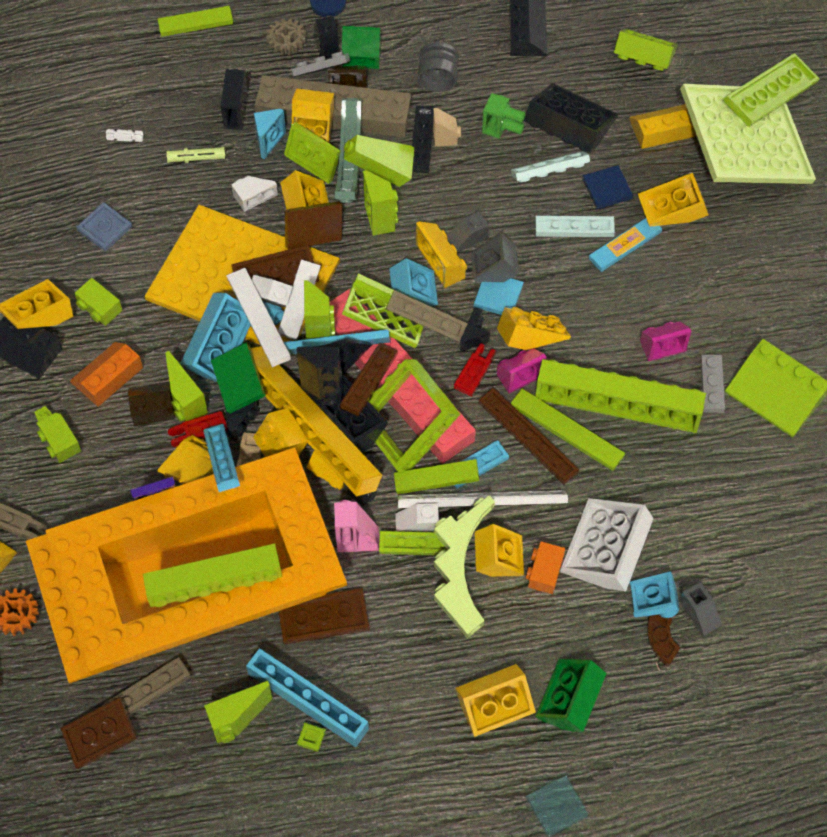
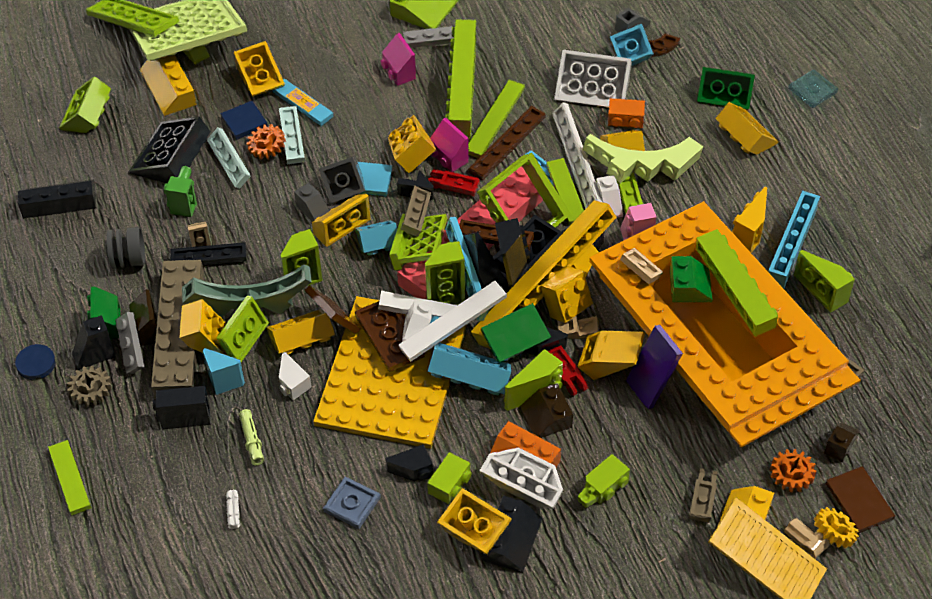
camera: 100 degrees left, 10 degrees down
reddish brown tile [60,697,138,769] -> none
medium azure tile [203,424,240,492] -> none
lime tile [297,723,326,752] -> none
lime slope [344,135,414,187] -> none
none -> orange gear [246,124,286,160]
none -> black slope [385,444,433,481]
none -> white wedge [480,448,563,509]
none -> tan plate [620,248,663,284]
none -> green slope [670,256,713,302]
none -> yellow slope [732,187,767,253]
none -> dark brown slope [824,422,860,462]

